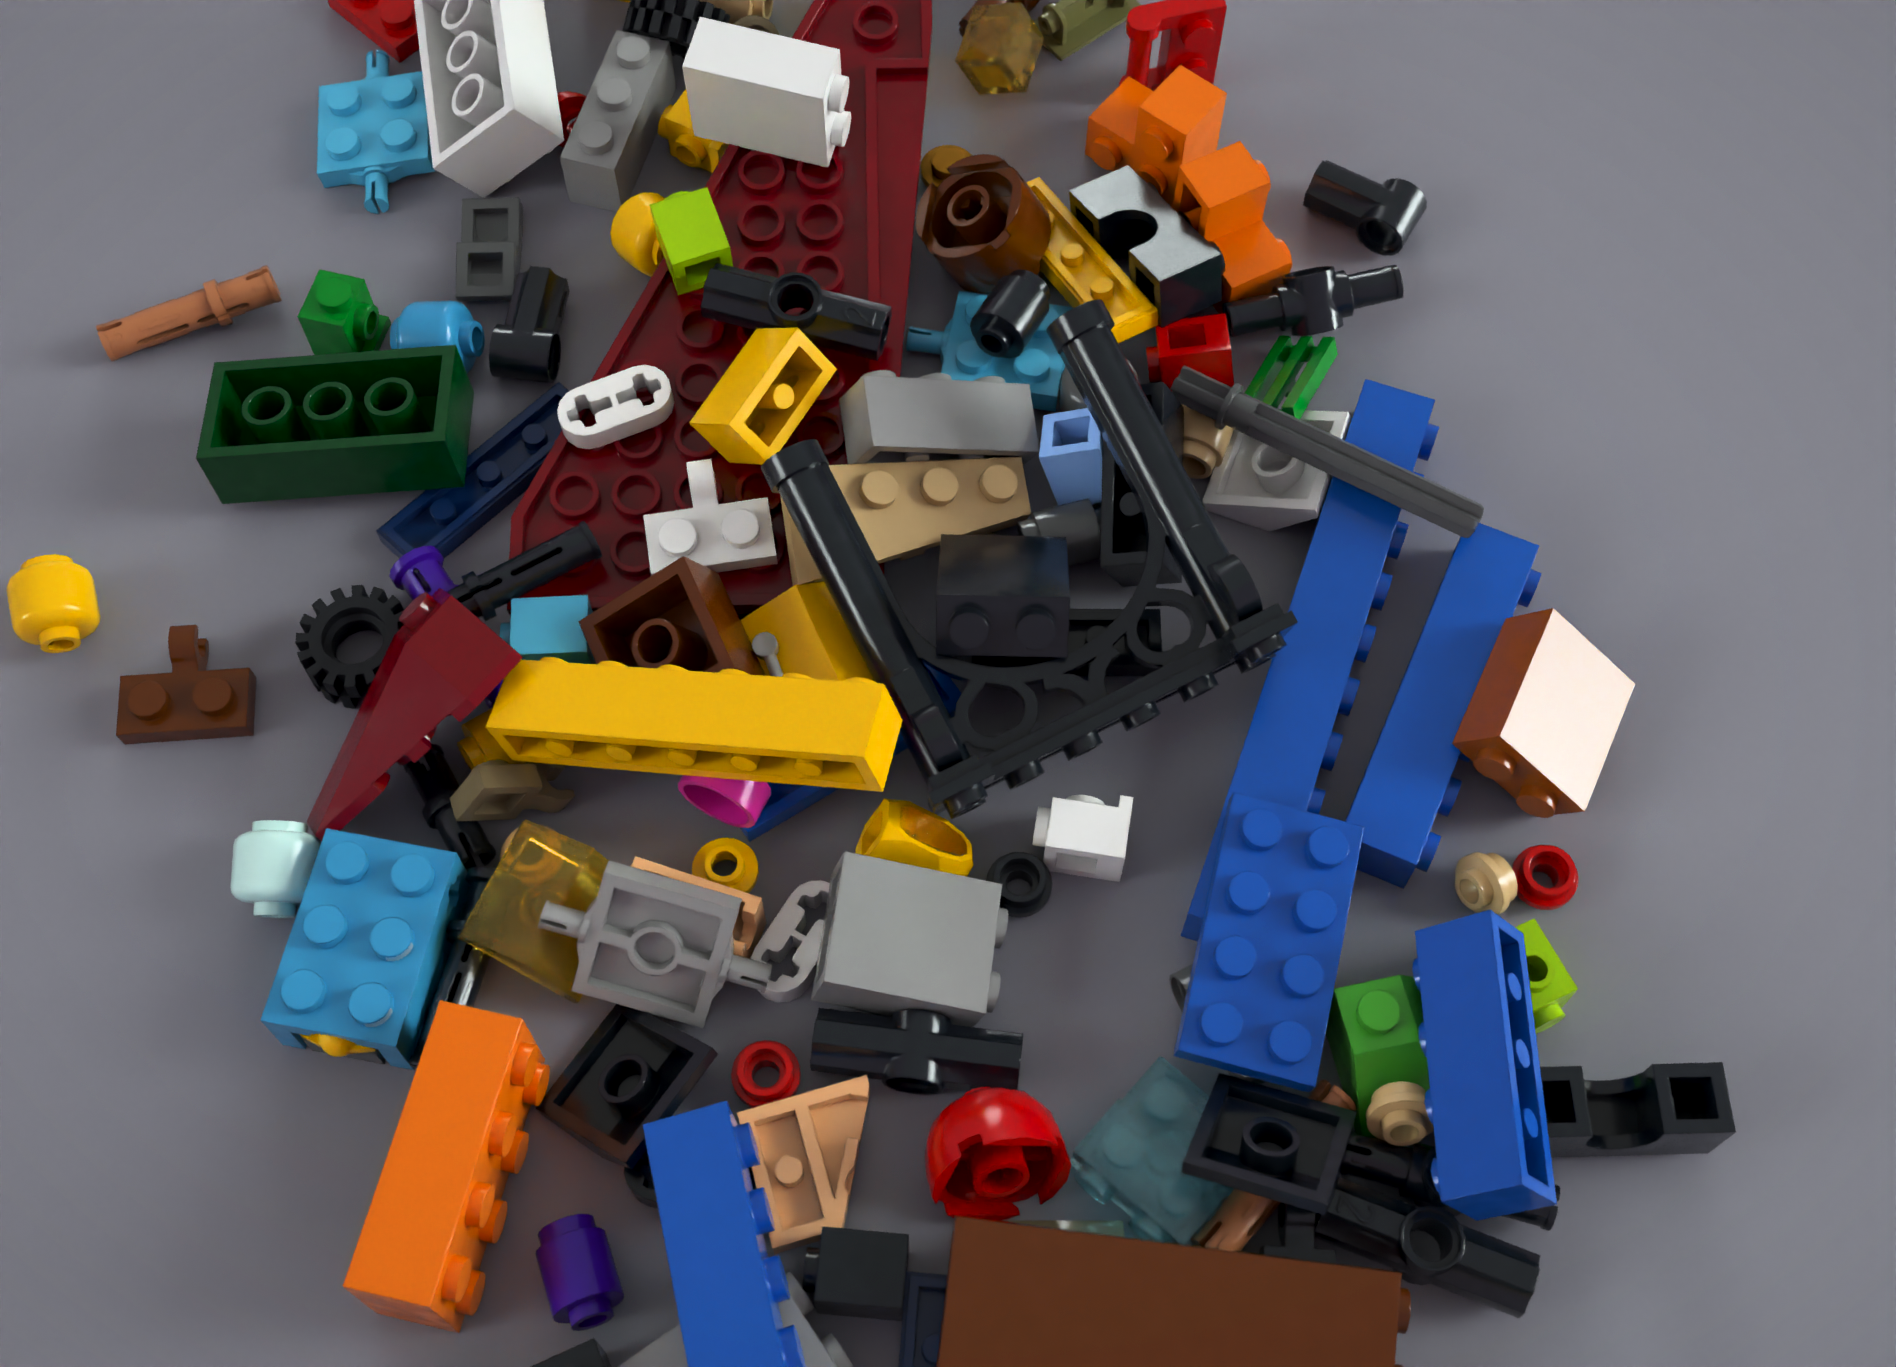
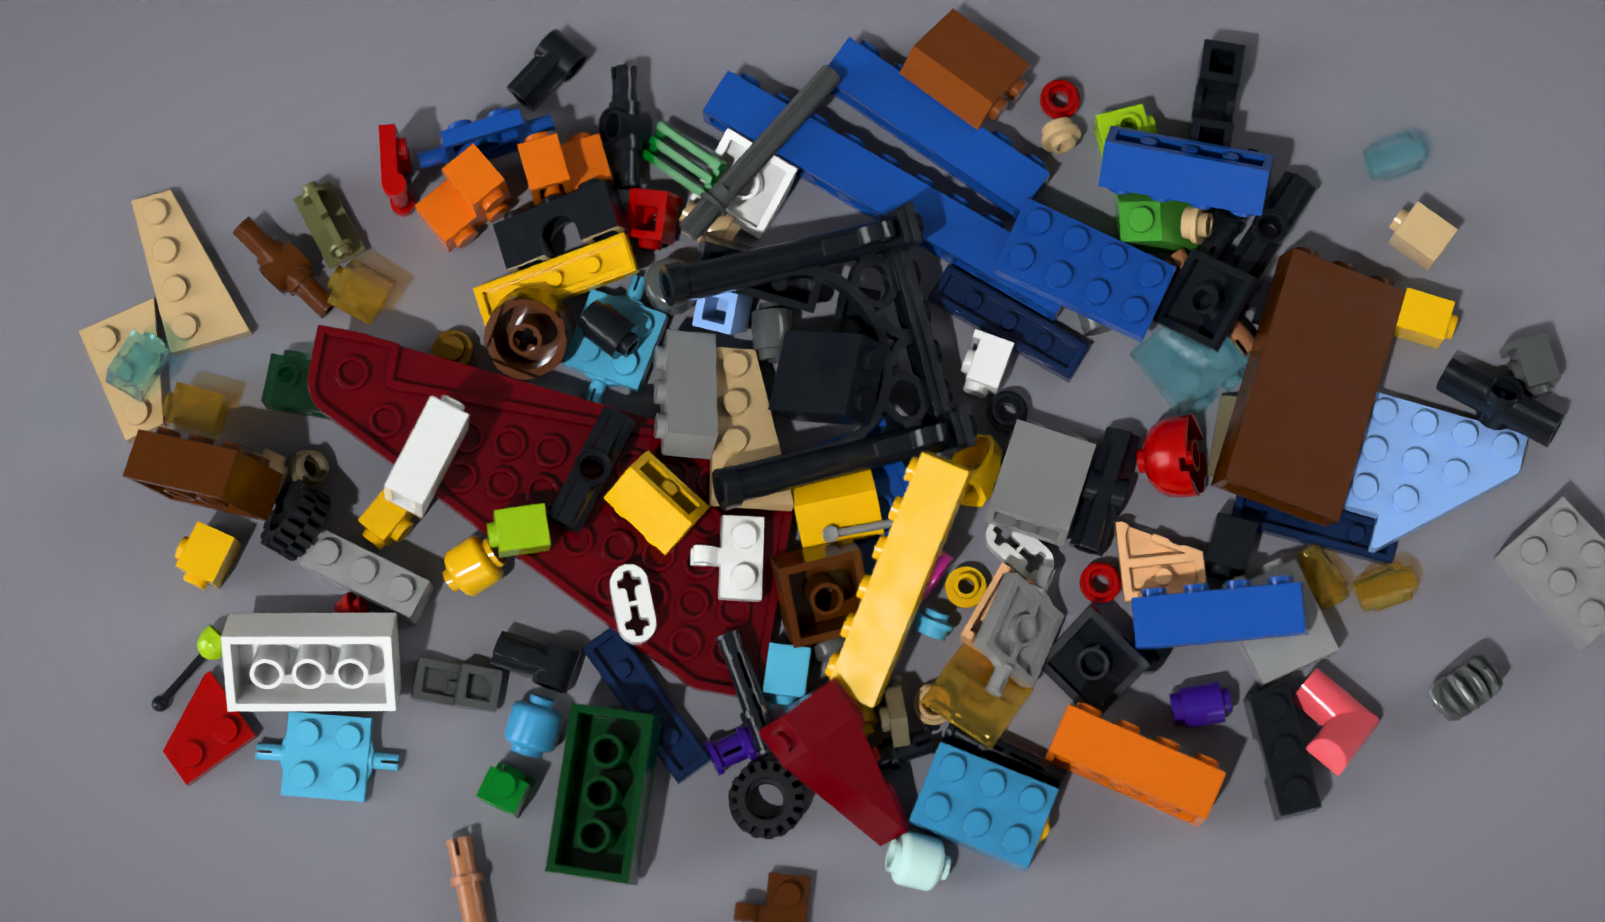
camera: 75 degrees left, 15 degrees up
none -> blue plate [417,108,555,170]
none -> medium azure plate [913,607,954,641]
none -> dark blue tile [927,264,1090,383]

